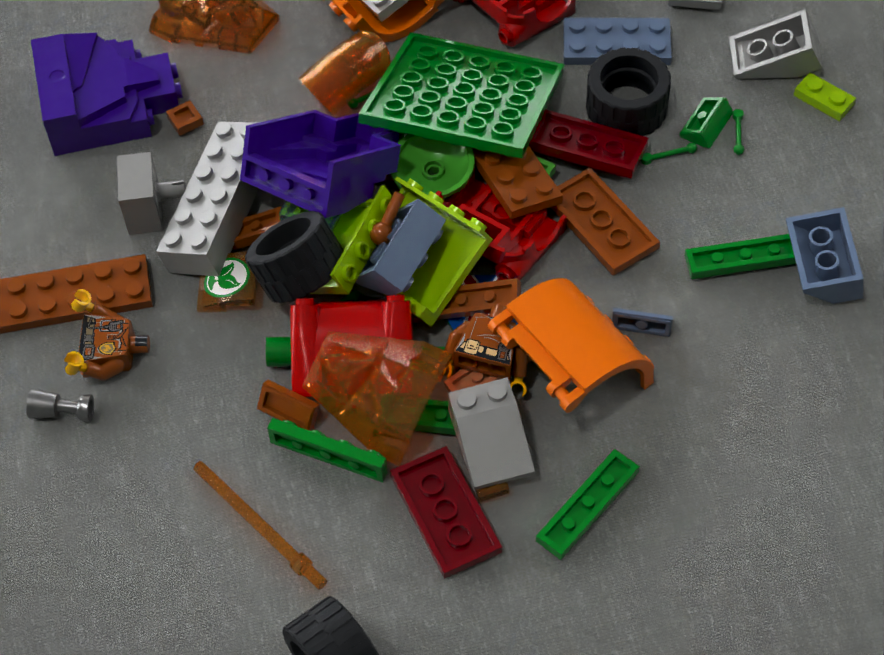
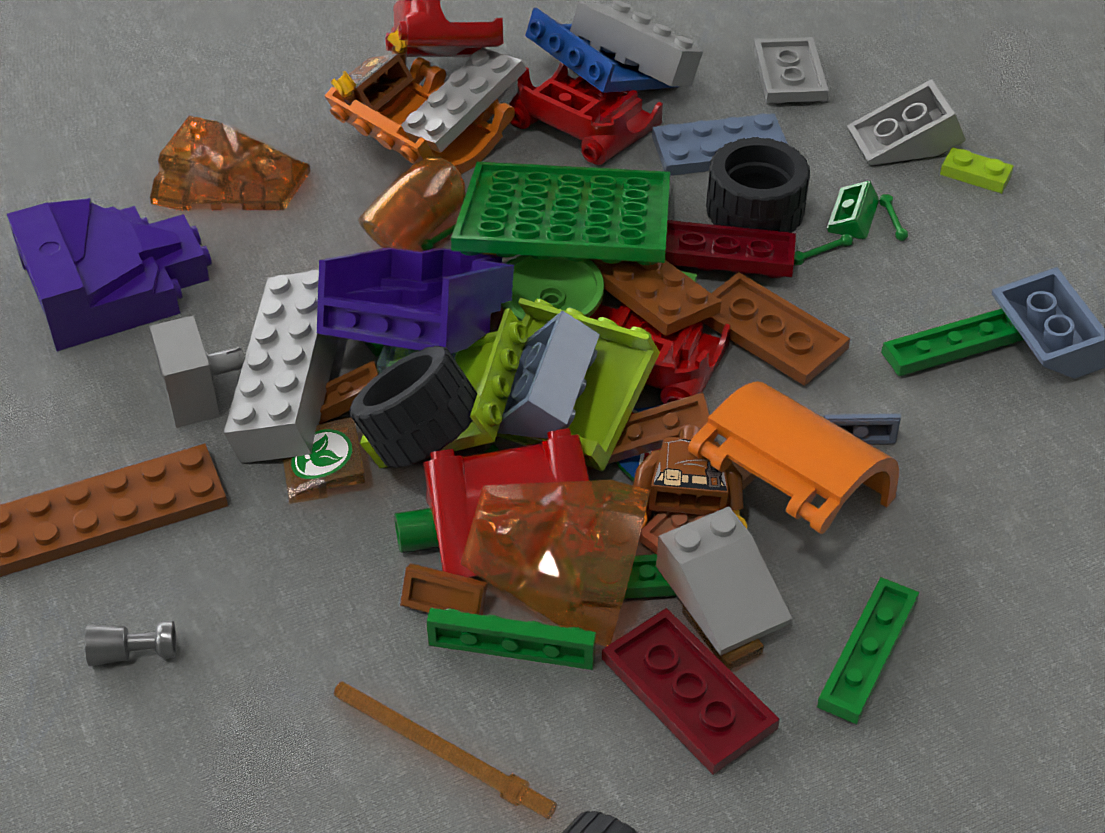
camera: 15 degrees left, 10 degrees down
torso [64,289,150,381] -> none
dark orange plate [166,100,204,136] -> none
dark orange bar [370,192,405,245] -> none

